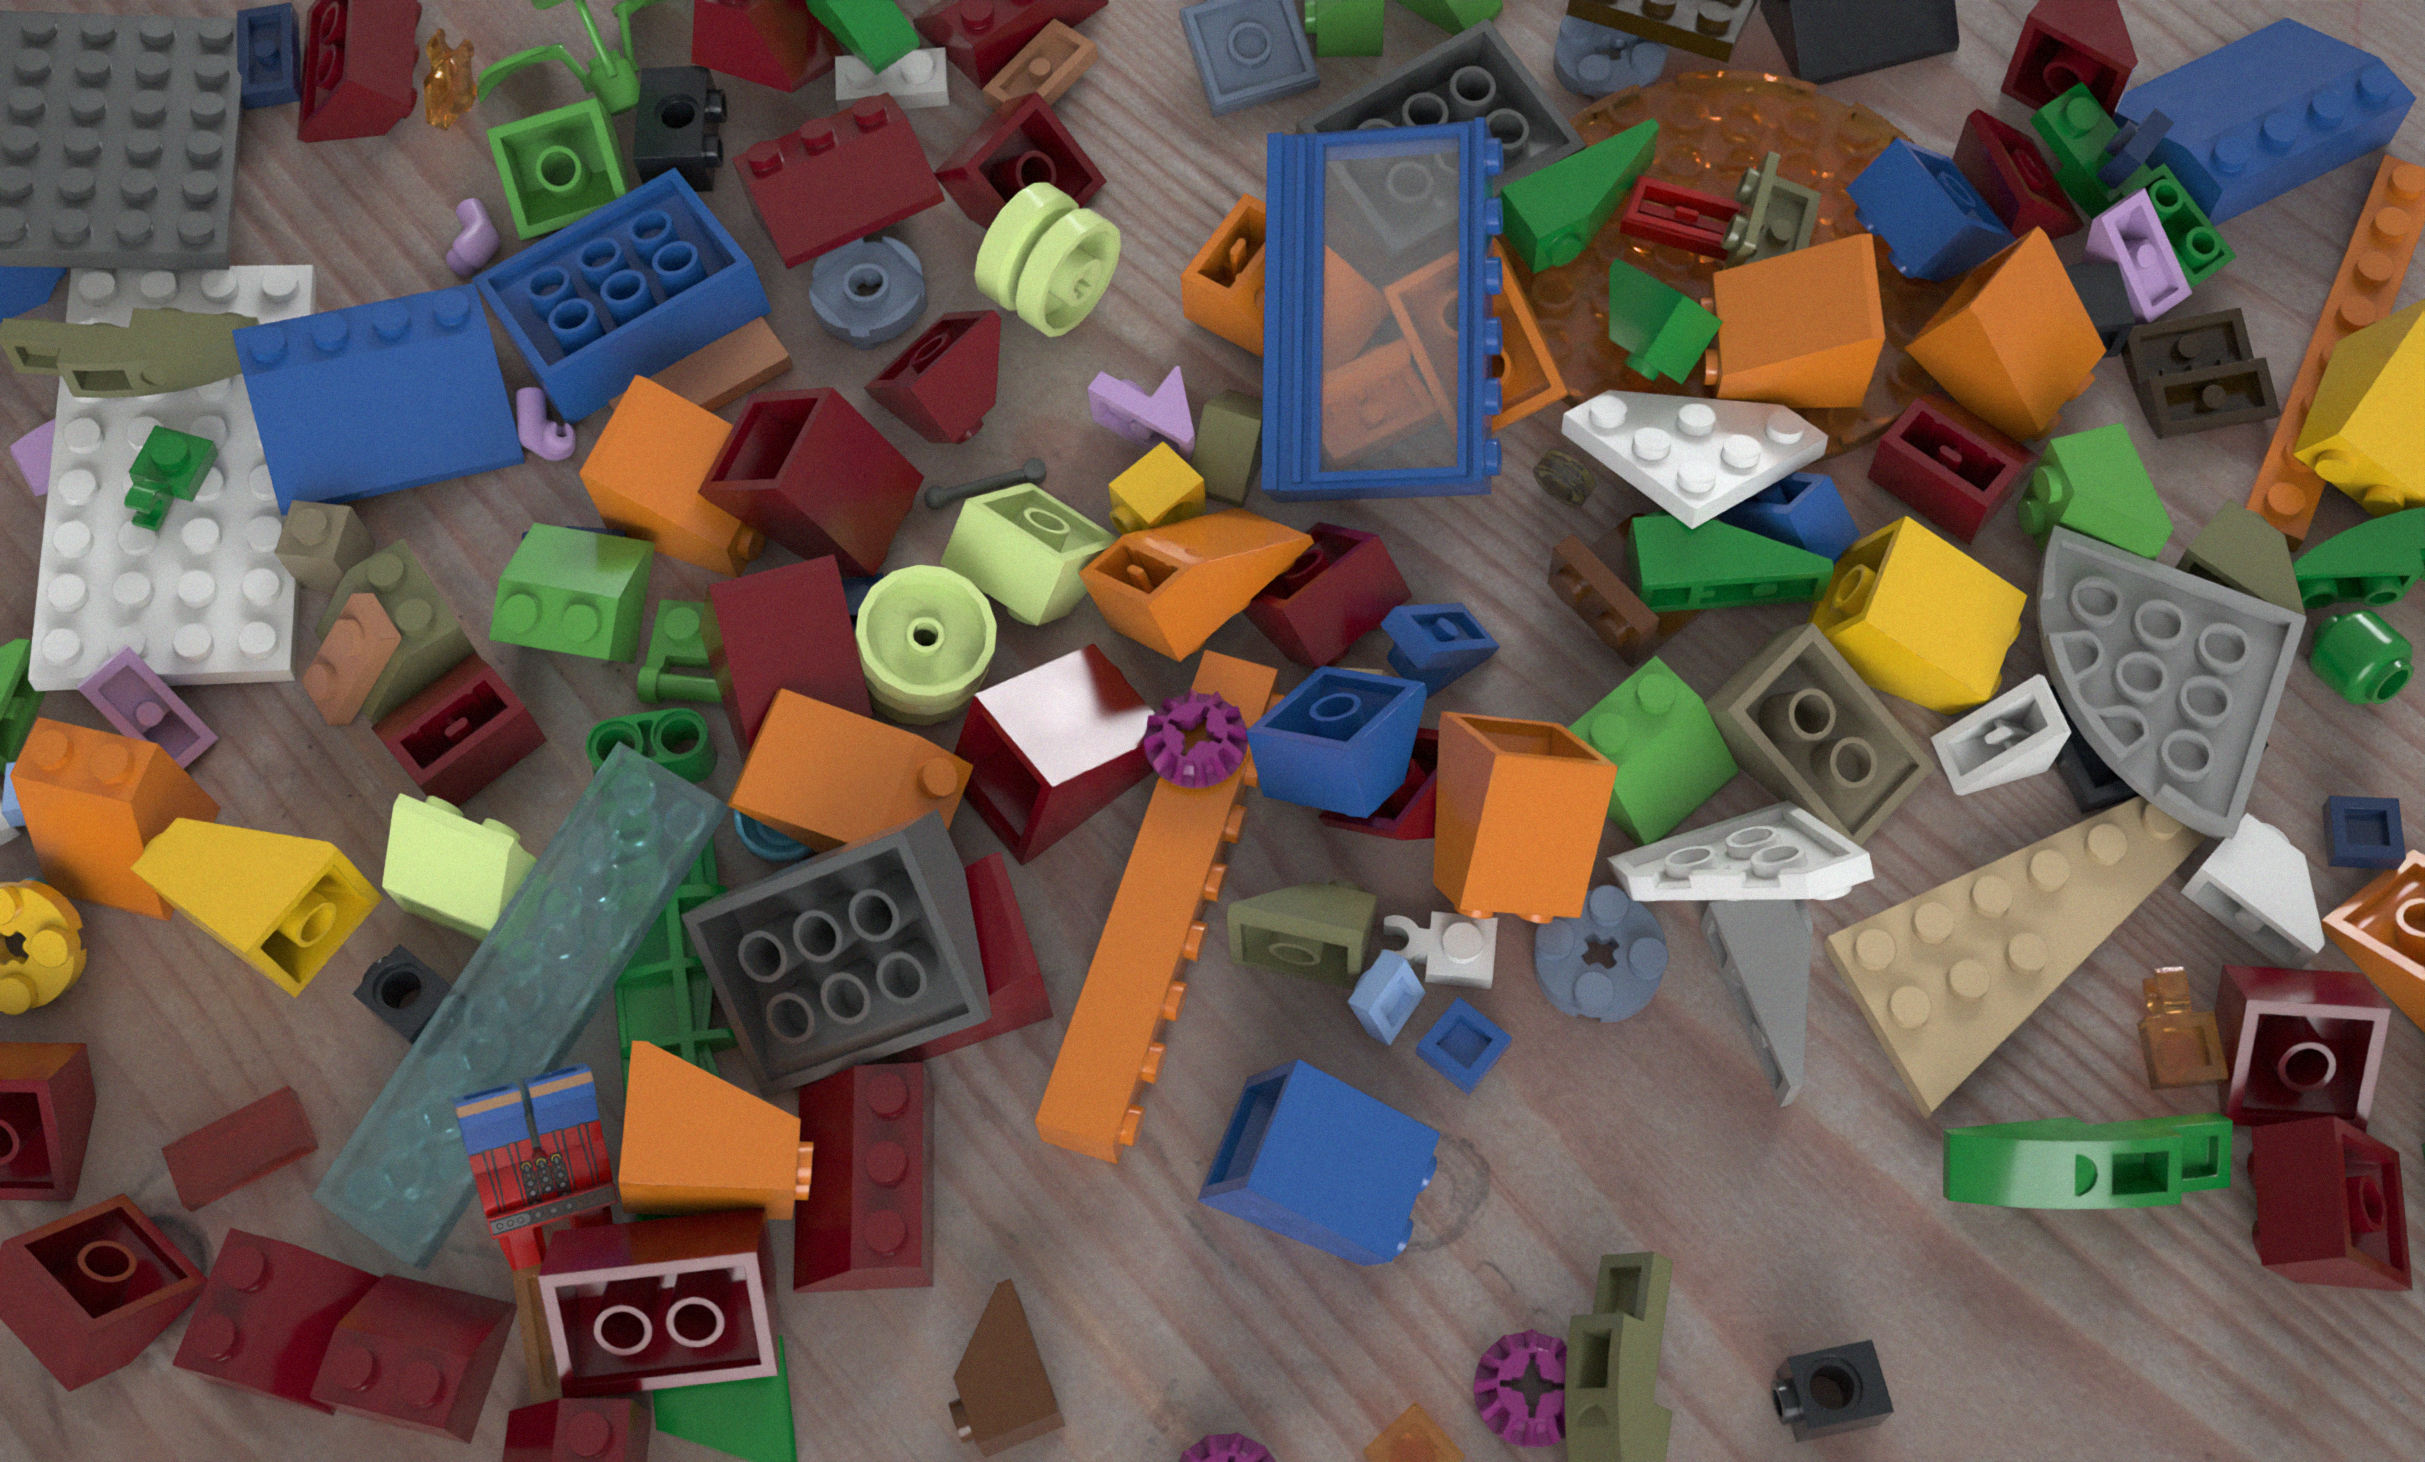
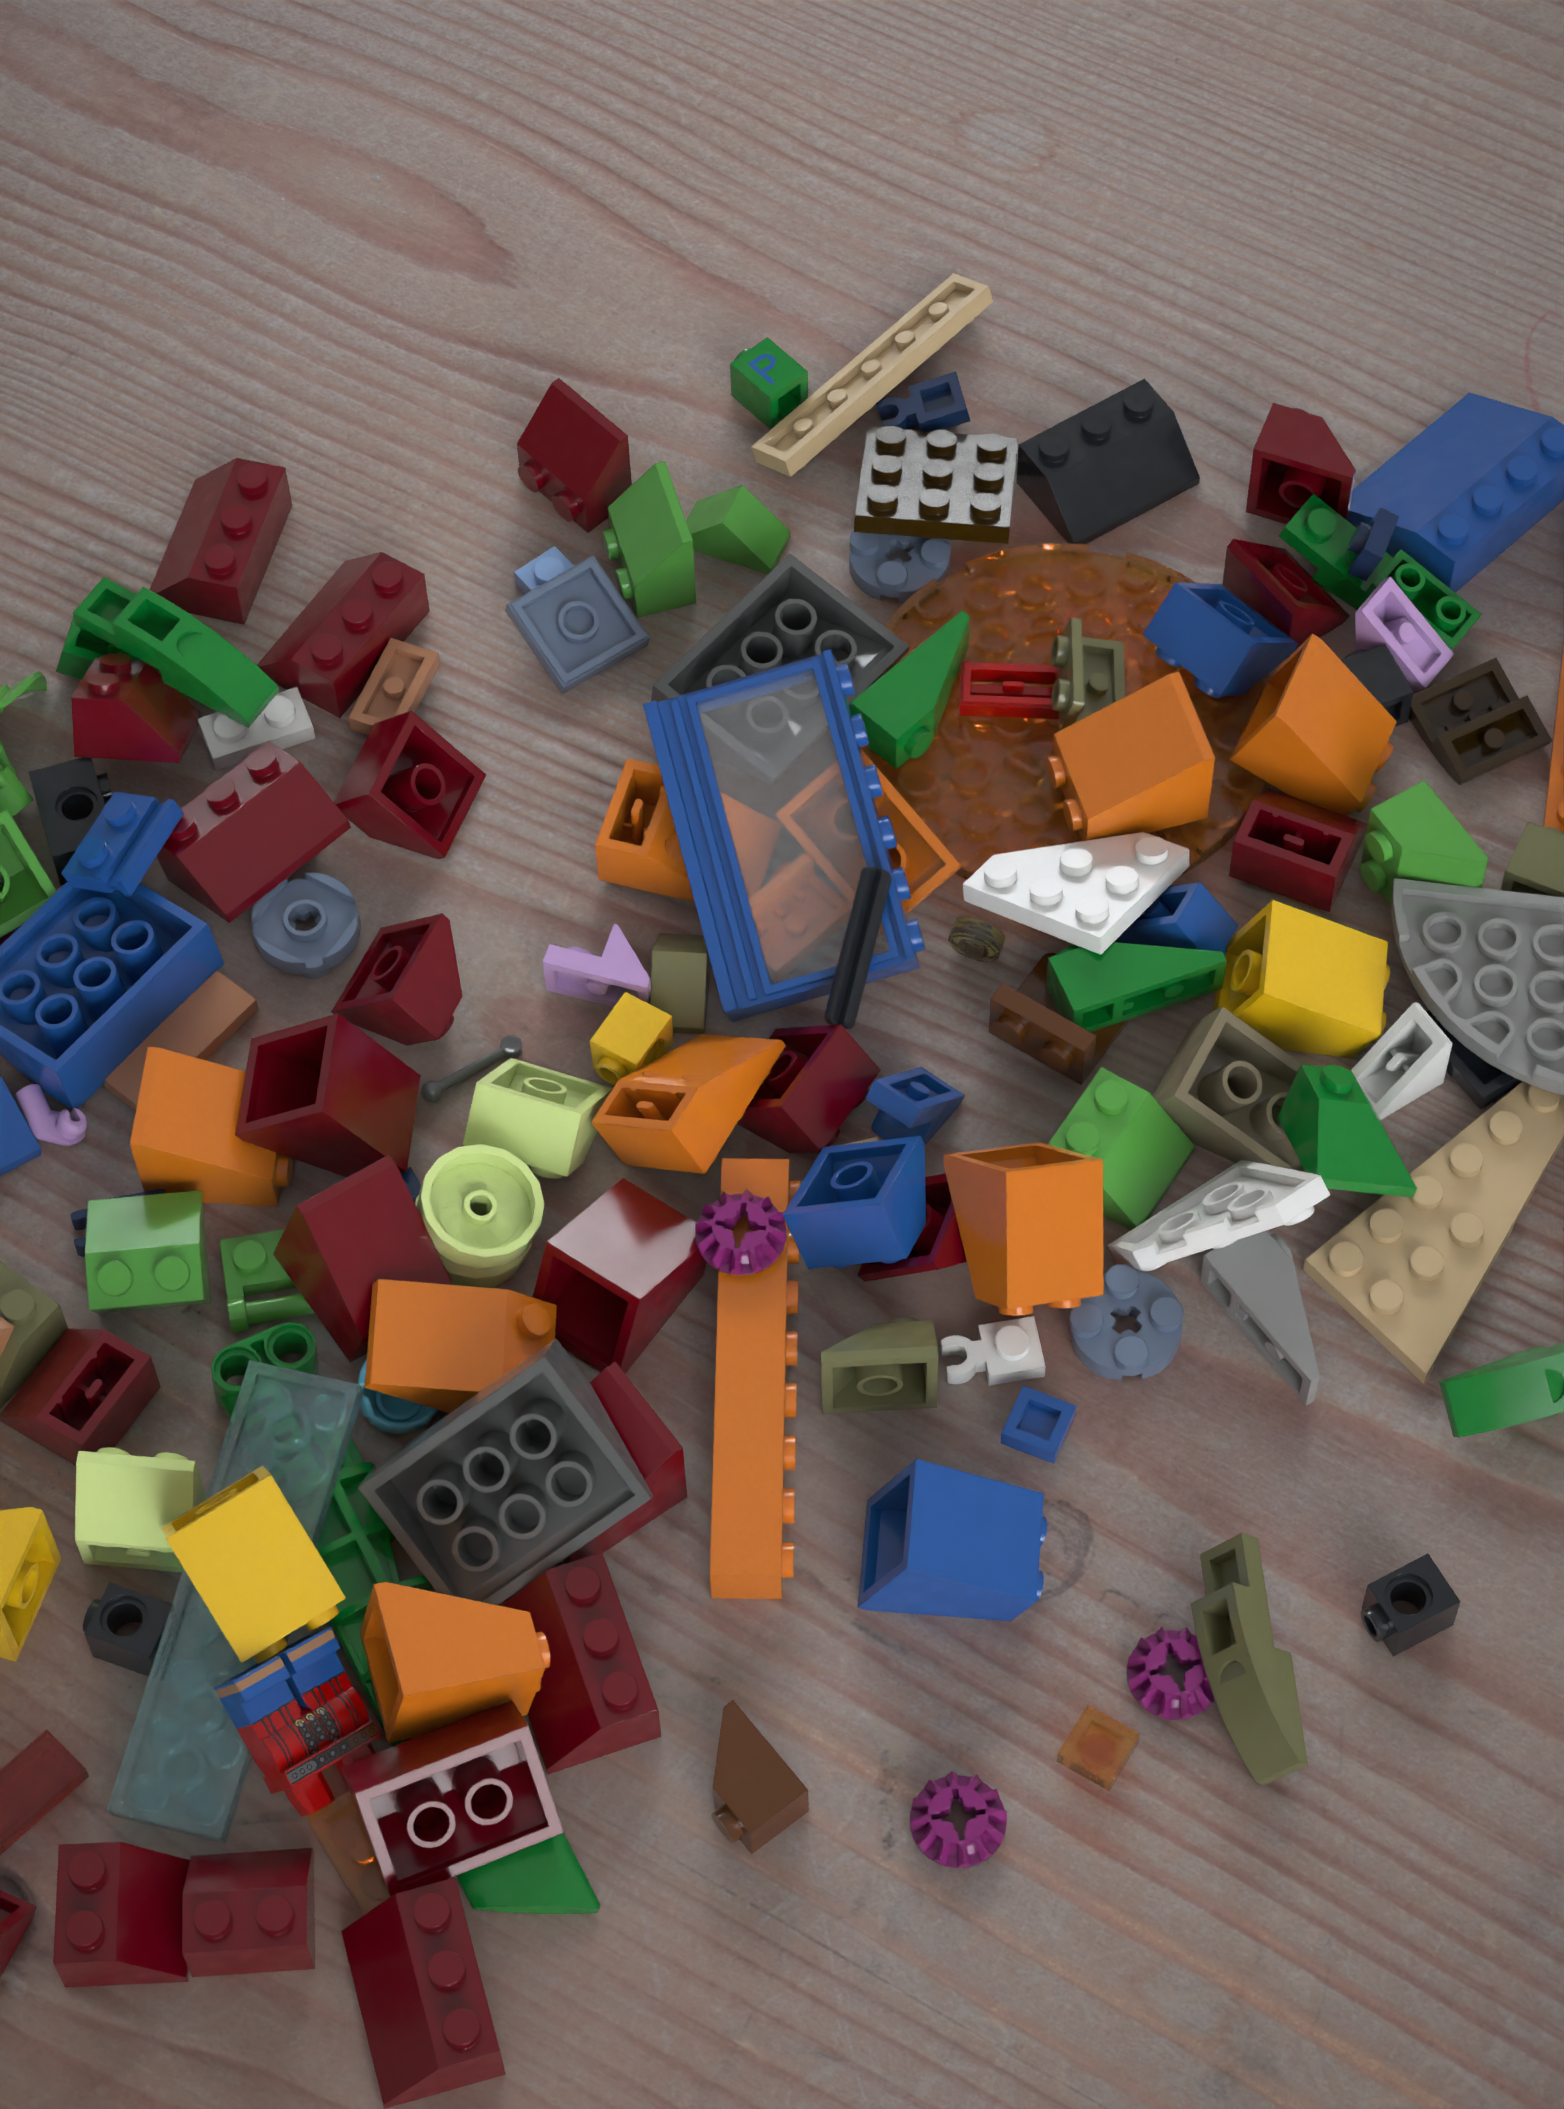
camera: 20 degrees left, 5 degrees down
yellowish green wheel [974,182,1121,337] -> none
light blue plate [1347,949,1426,1046] -> none
green slope [1609,258,1723,385] -> none
none -> blue plate [61,792,184,896]
none -> yellow slope [161,1465,346,1664]
none -> black axle [824,867,892,1029]
none -> green slope [1277,1064,1417,1198]

